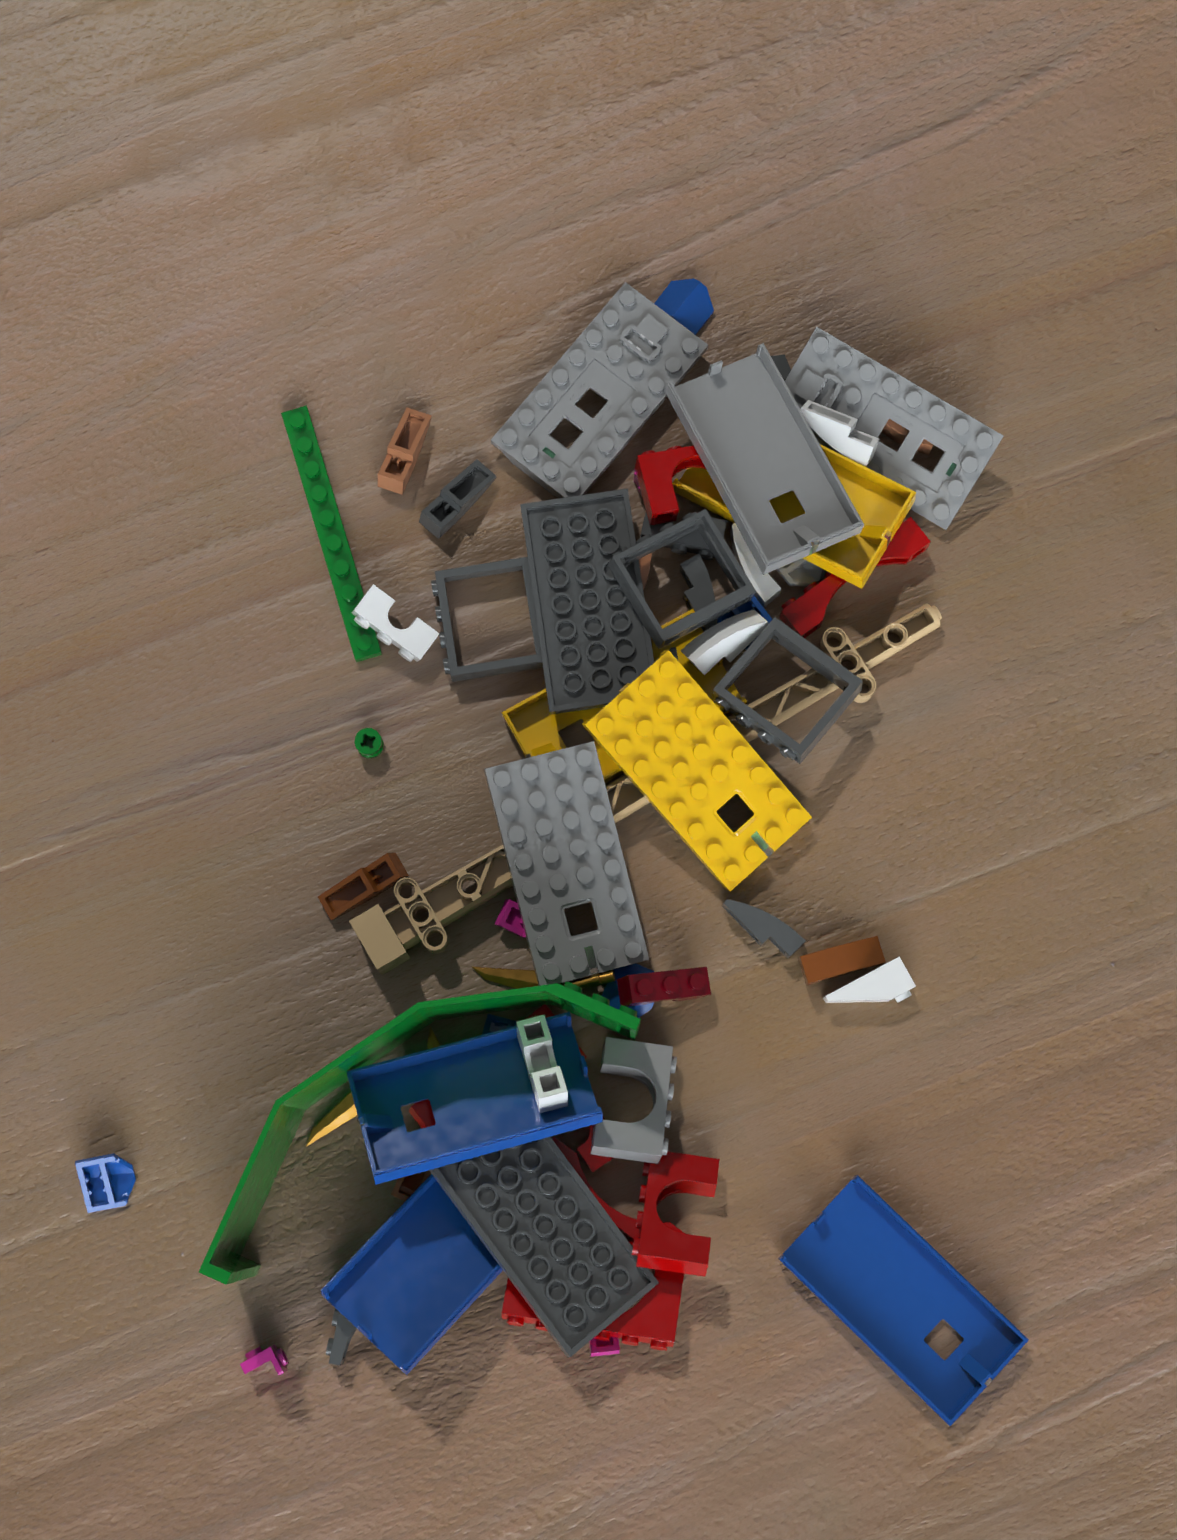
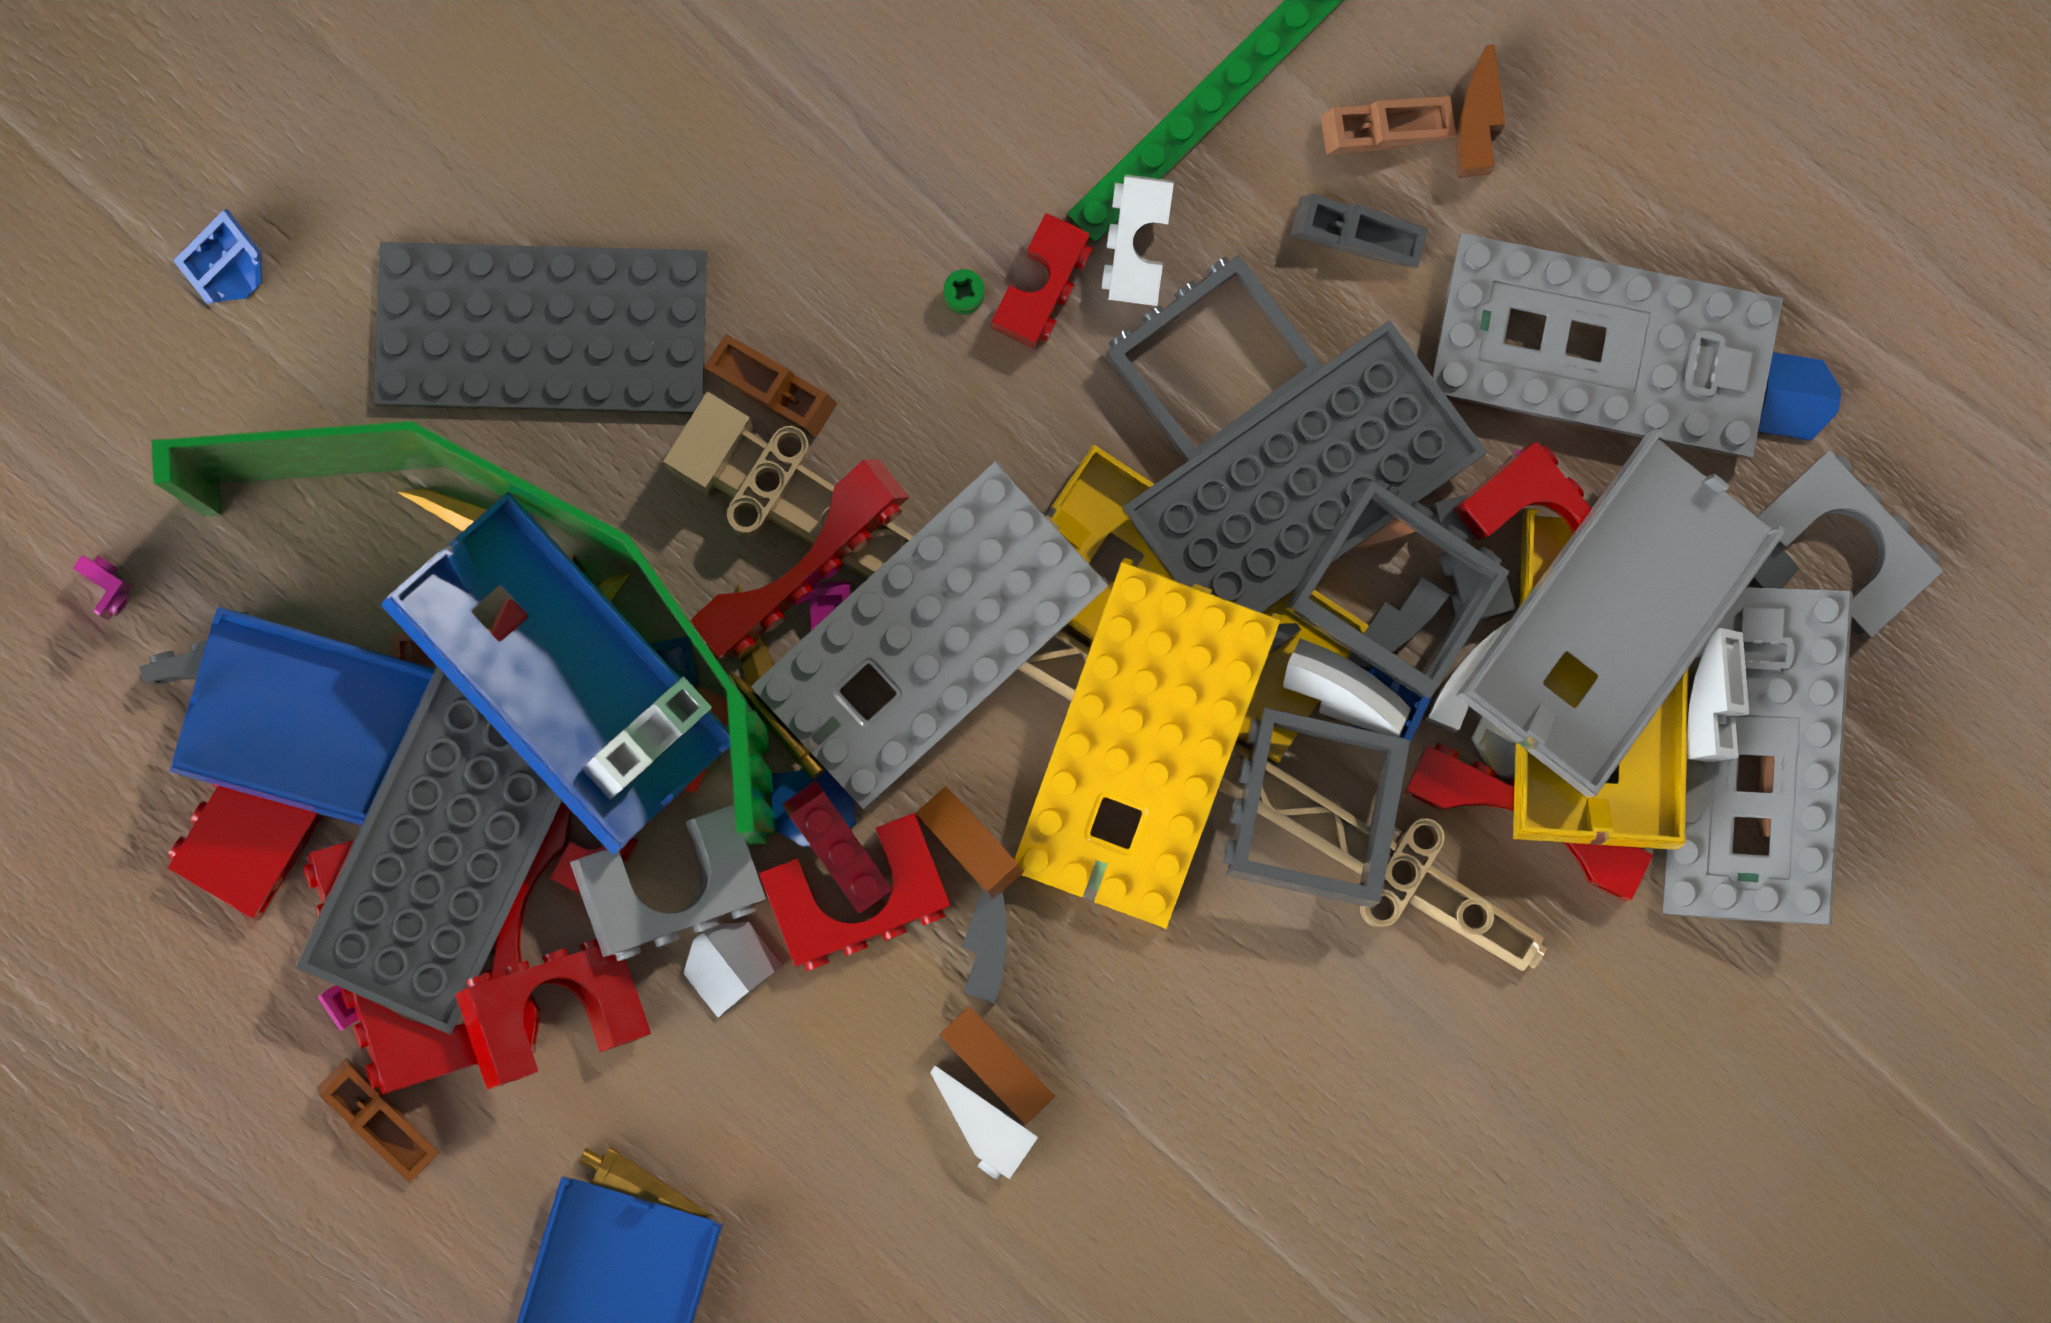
camera: 55 degrees right, 5 degrees up
none -> red panel [168,784,324,920]
none -> dark orange slope [317,1058,439,1183]
none -> dark grey plate [374,242,708,414]
none -> pearl gold bar [578,1147,714,1217]
none -> light grey slope [683,922,783,1018]
none -> red arch [690,459,910,659]
none -> red arch [759,813,951,972]
none -> dark orange slope [915,786,1024,899]
none -> red arch [991,213,1093,350]
none -> dark orange slope [1456,44,1505,178]
none -> light grey arch [1756,451,1943,642]

